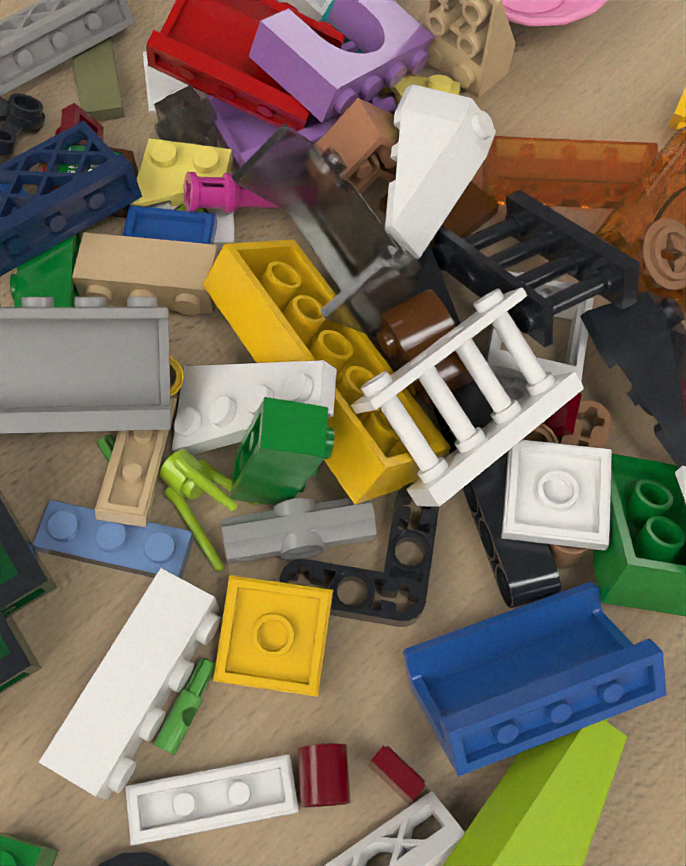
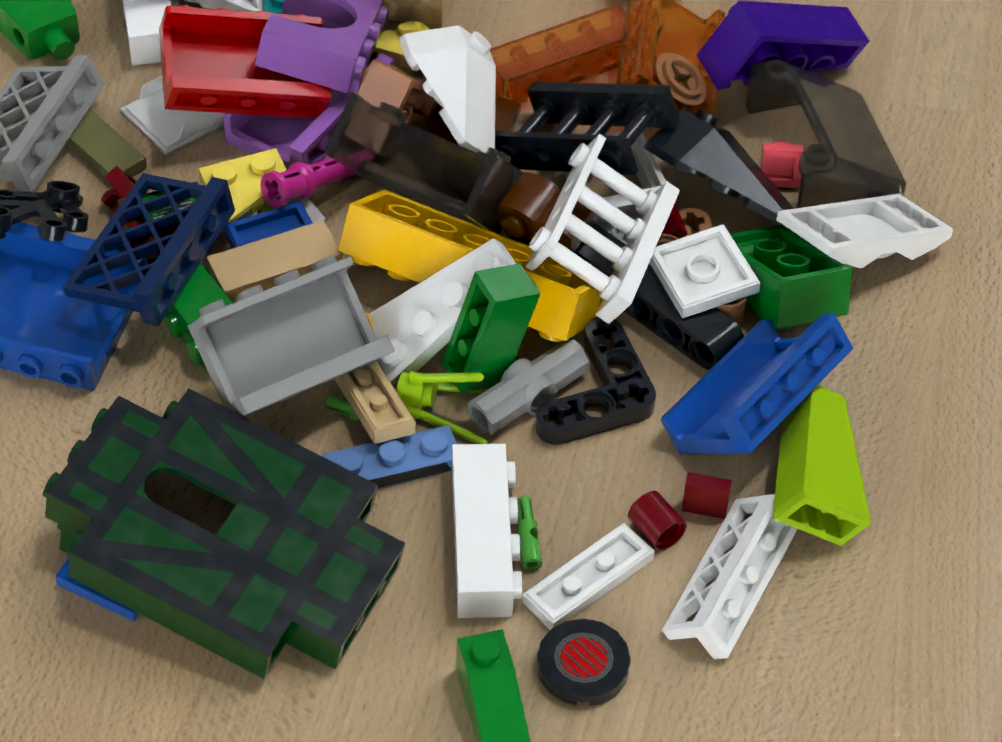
camera: 30 degrees left, 15 degrees down
clear smoke brick [154,85,218,147] -> none
yellow tile [213,575,334,697] -> none

